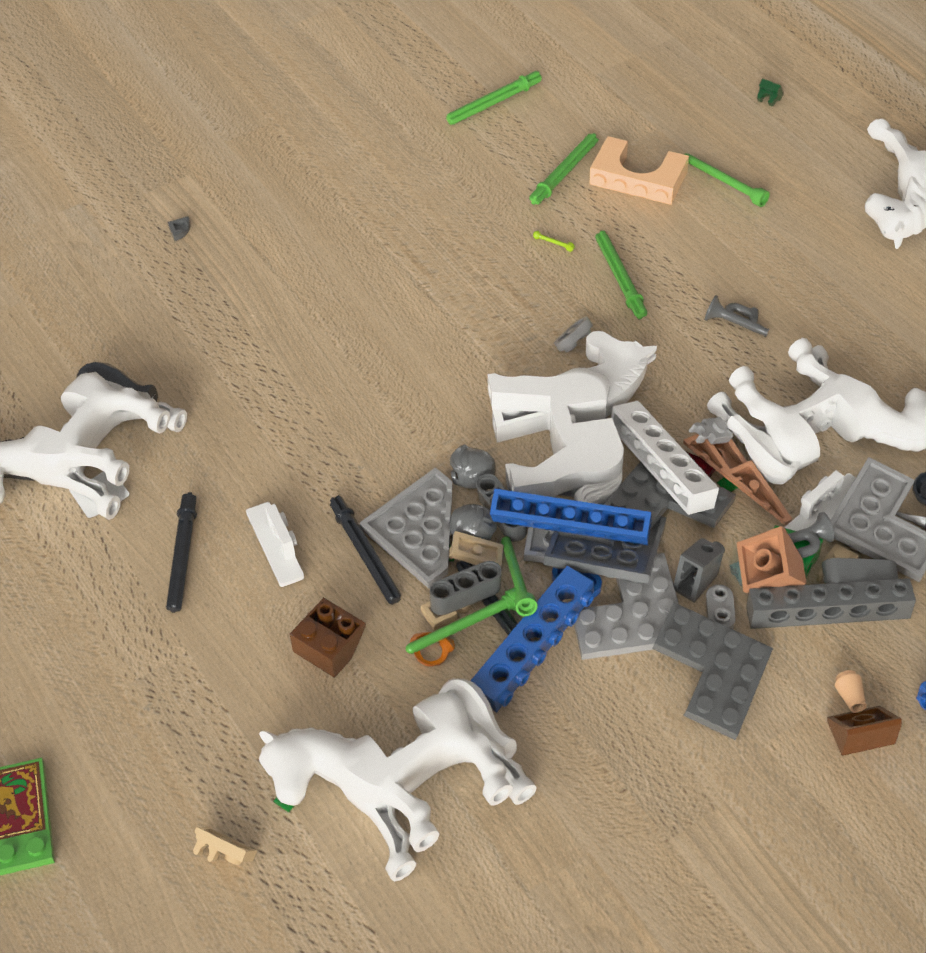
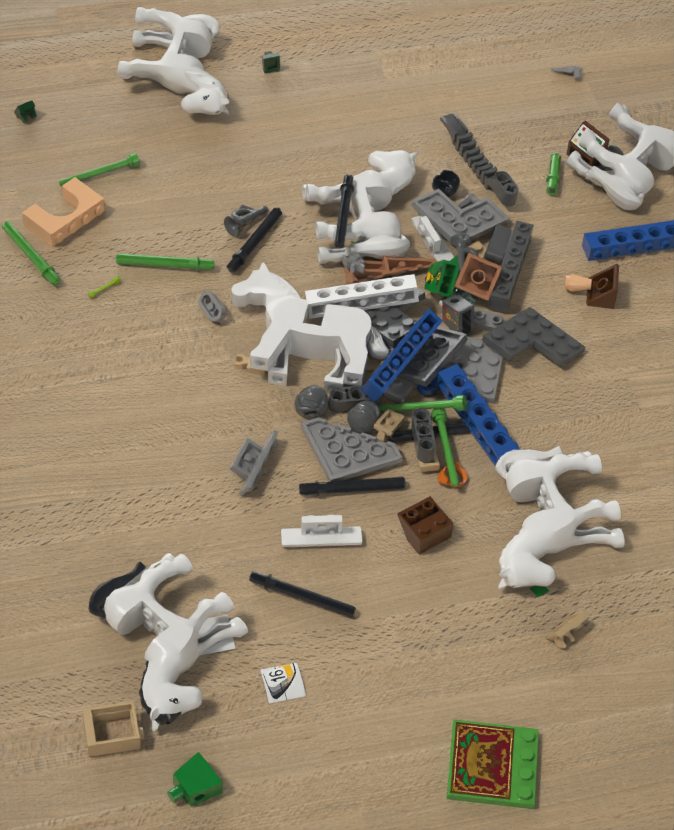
camera: 75 degrees left, 0 degrees up
none -> black axle [227,207,282,273]
none -> light grey bracket [230,430,278,496]
none -> sticker [260,663,306,703]
none -> black axle [334,174,354,248]
none -> green torso [424,259,460,298]

